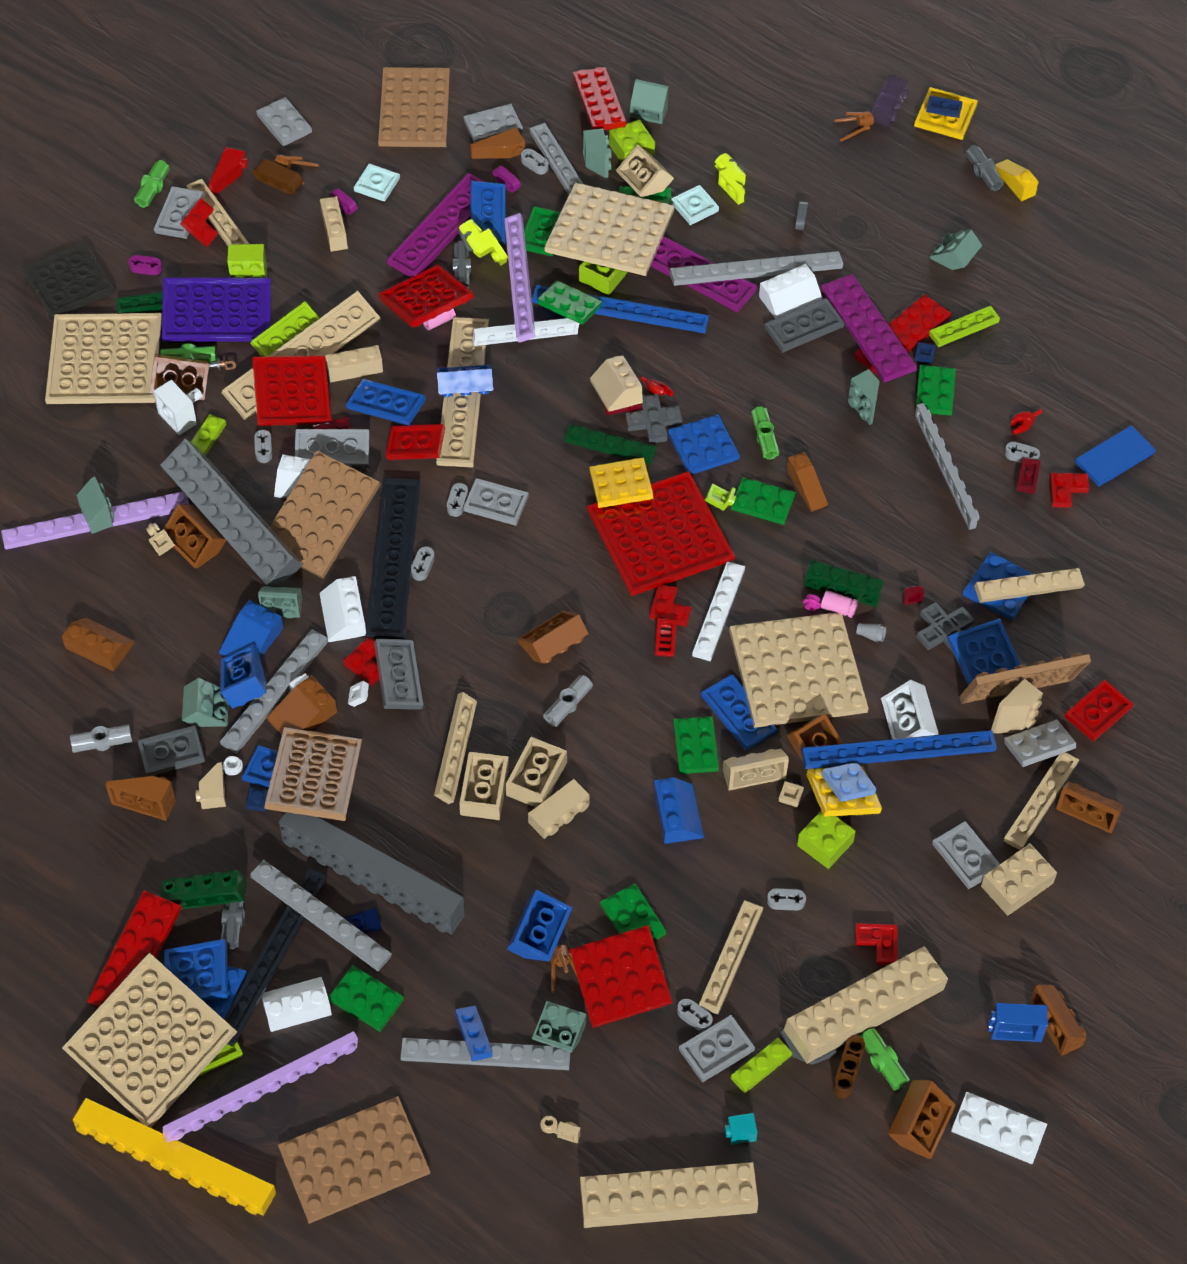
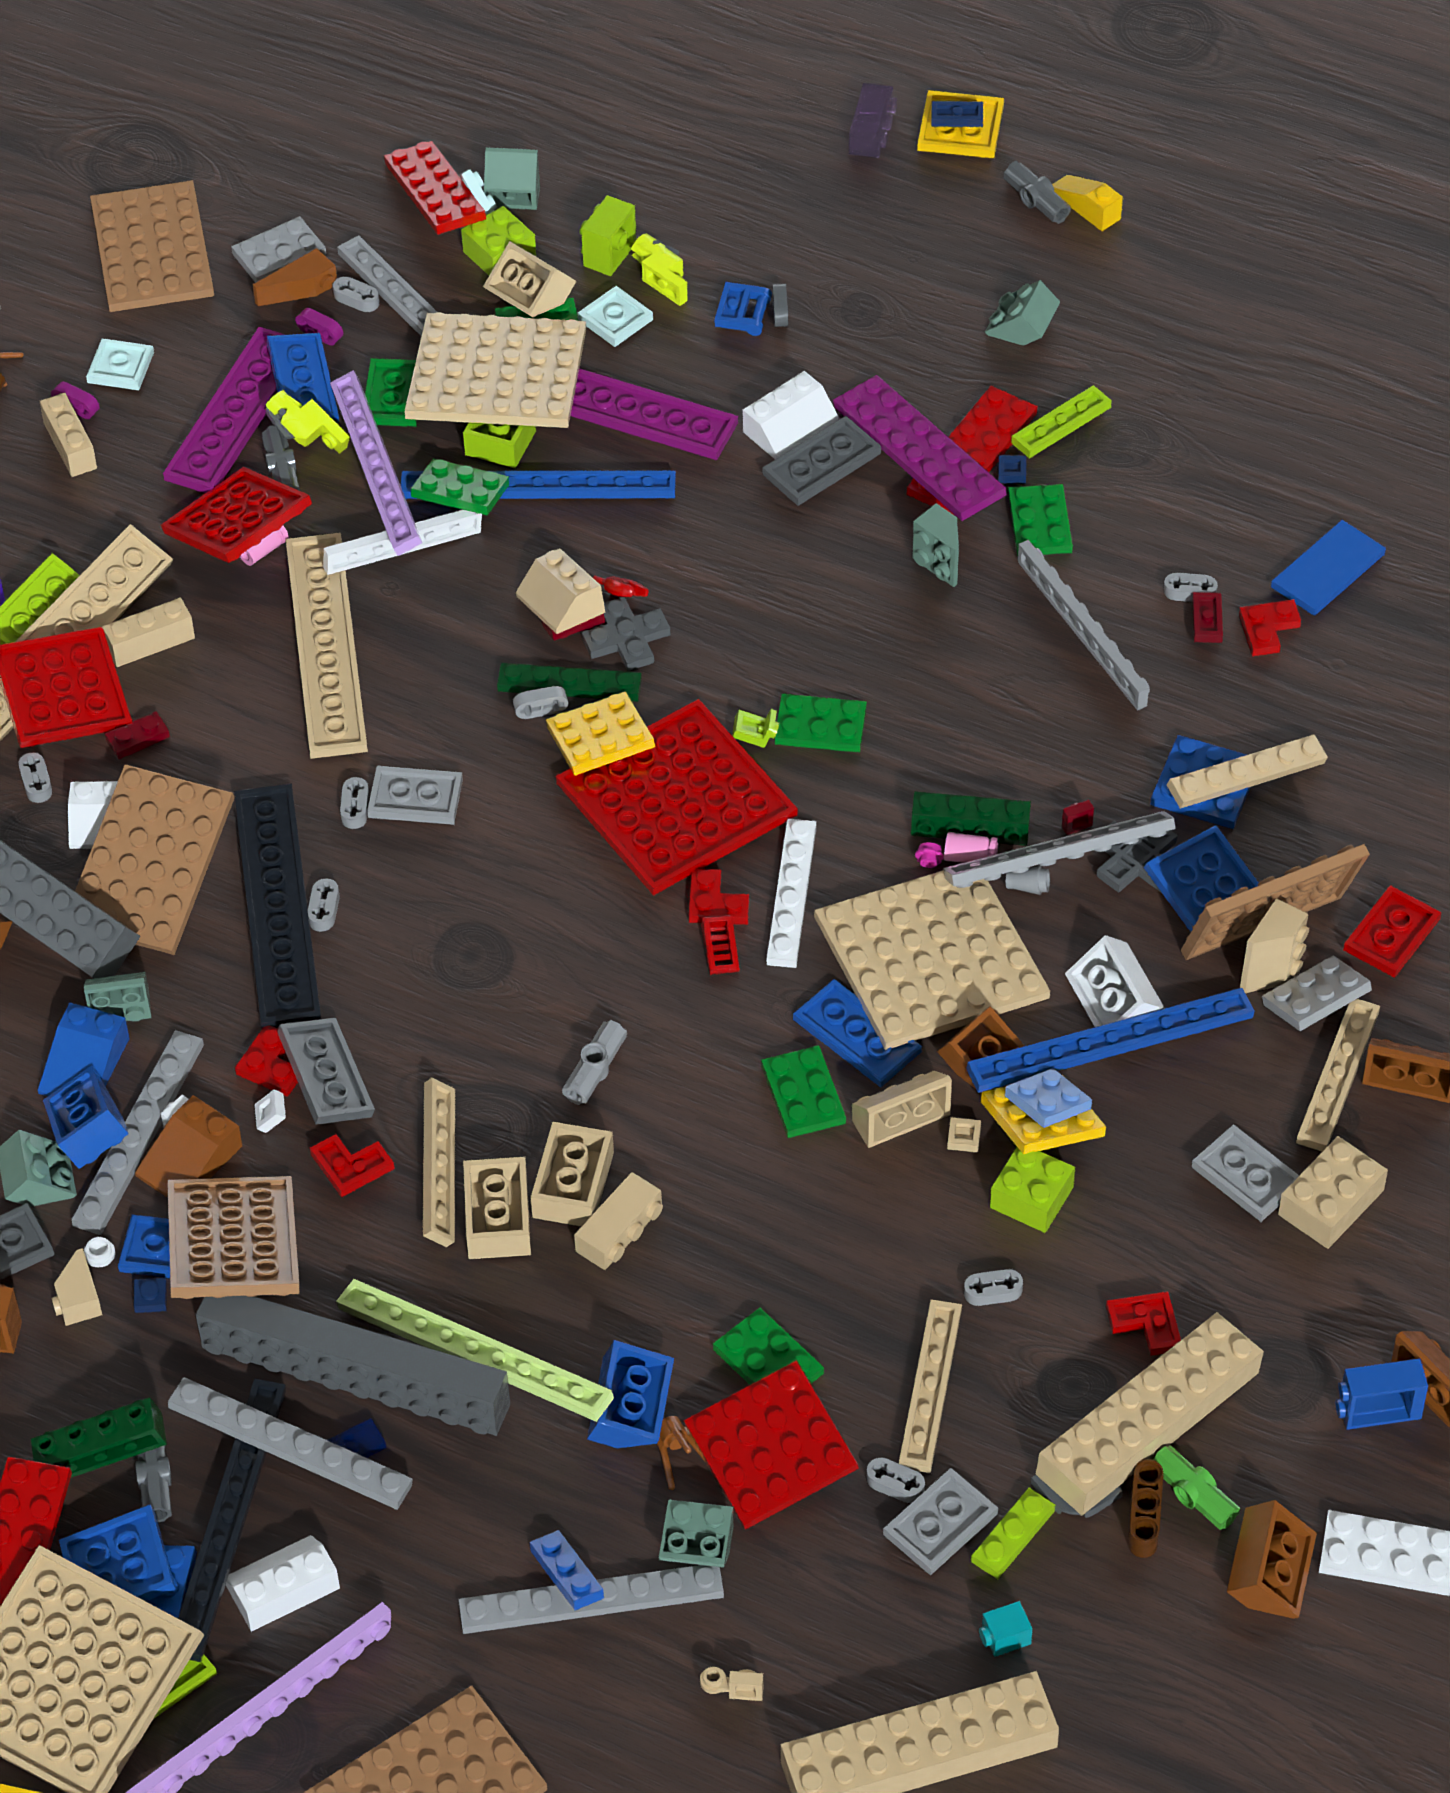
camera: 10 degrees left, 5 degrees down
light grey plate [295,429,370,466] -> none
white slope [319,576,366,642] -> none
green plate [328,966,404,1032] -> none
blue tile [346,379,426,425] -> none
red plate [385,424,446,460] -> none
slope [436,364,493,397] -> none
dark orange slope [517,611,588,664] -> none
sand green slope [583,129,612,178] -> none
blue slope [653,777,704,844] -> none
blue plate [668,414,740,475] -> none
light grey plate [670,251,843,286] -> none
bright green piece [751,406,779,460] -> none
dark orange slope [787,452,828,512] -> none
dark orange plant [834,111,874,142] -> none
red hand [1010,409,1043,435] -> none
none -> red plate [310,1134,395,1197]
none -> yellowish green plate [336,1279,614,1422]
none -> light aqua plate [459,169,497,215]
none -> light grey beam [513,686,568,719]
none -> lime brick [580,195,636,276]
none -> blue plate [715,282,772,336]
none -> light grey plate [943,811,1176,888]

